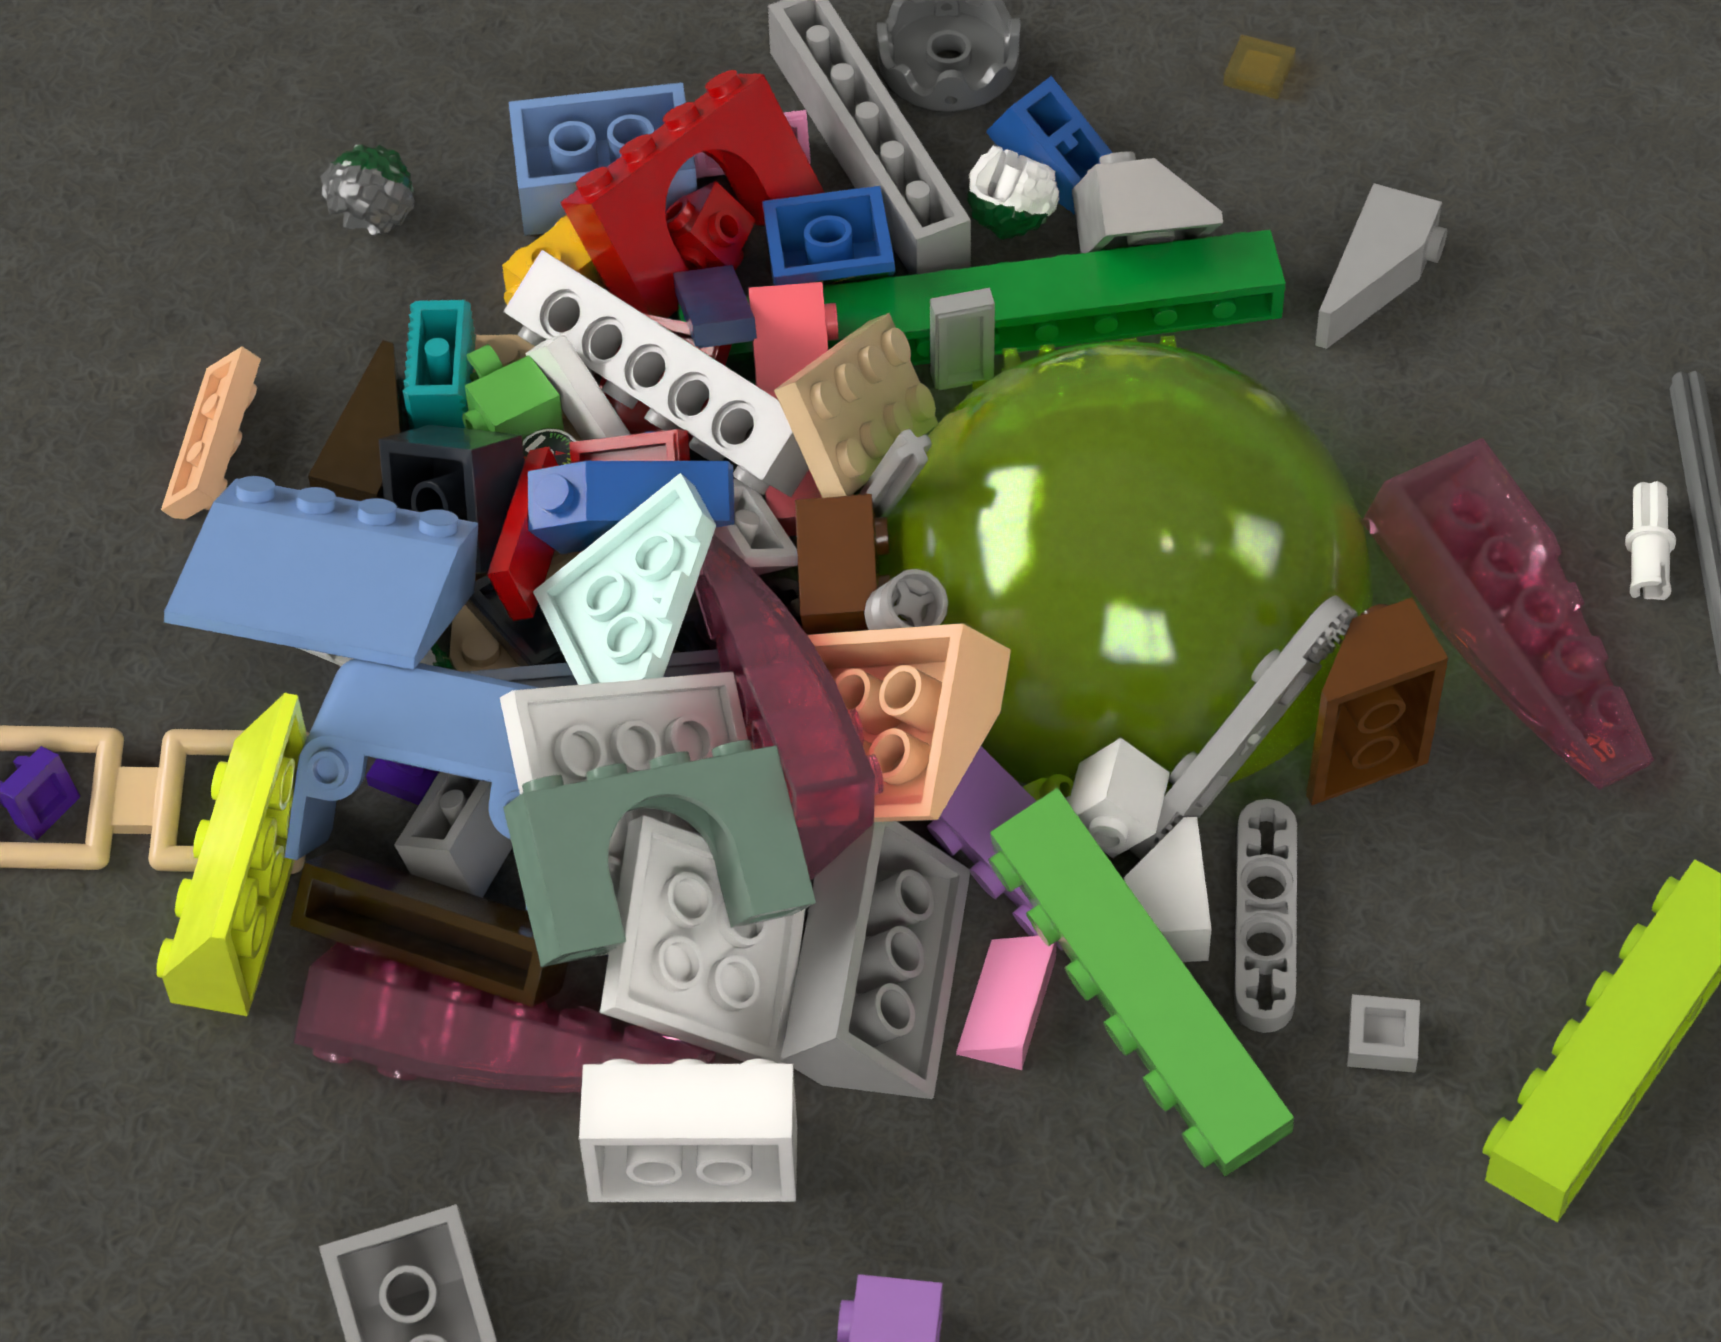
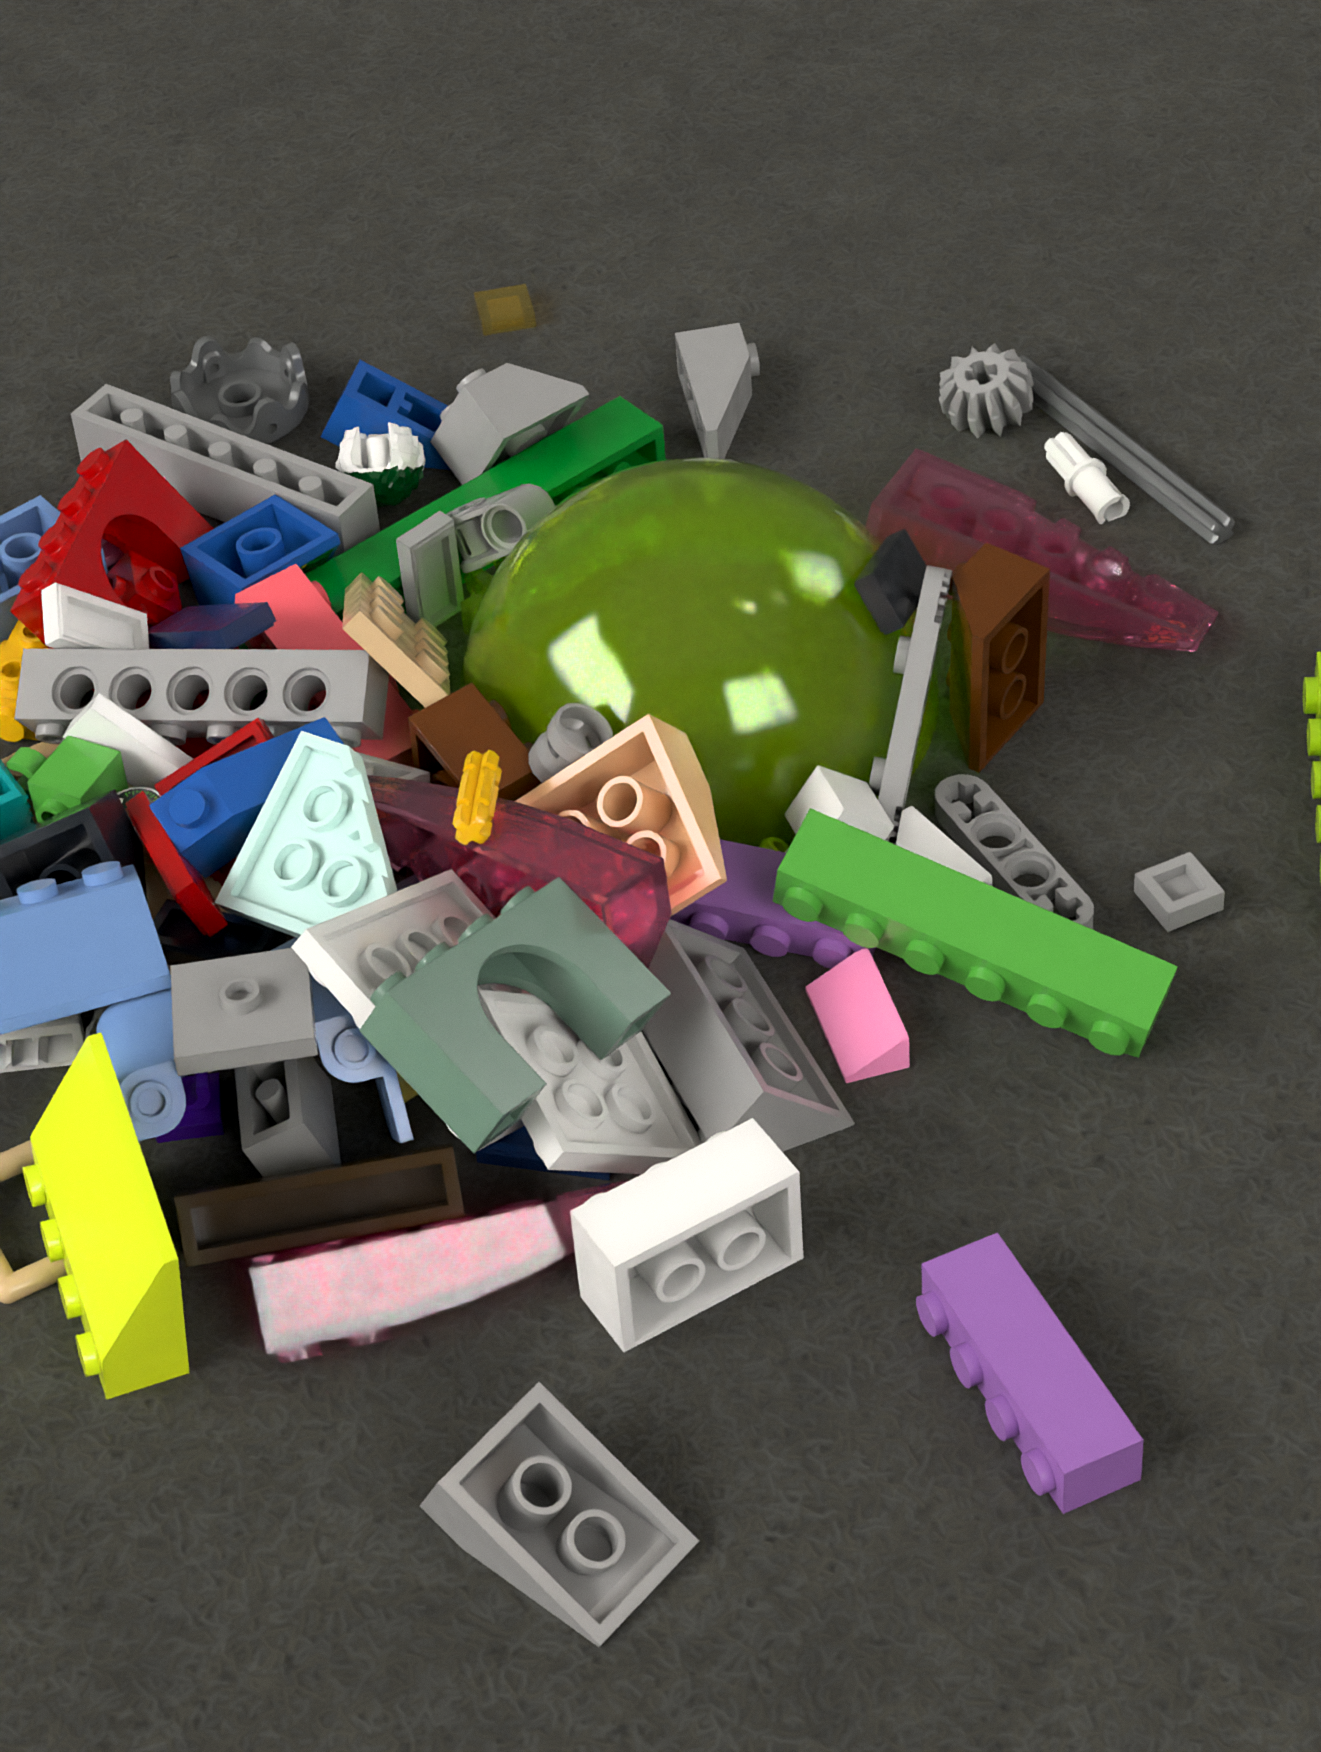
camera: 30 degrees left, 10 degrees down
light grey axle [858,429,932,518] -> none
none -> white tile [41,582,149,649]
none -> light grey plate [170,948,318,1076]
none -> light grey piece [446,484,556,573]
none -> yellow axle [452,749,502,845]
none -> black tile [854,528,927,635]
none -> light grey gear [939,343,1034,438]

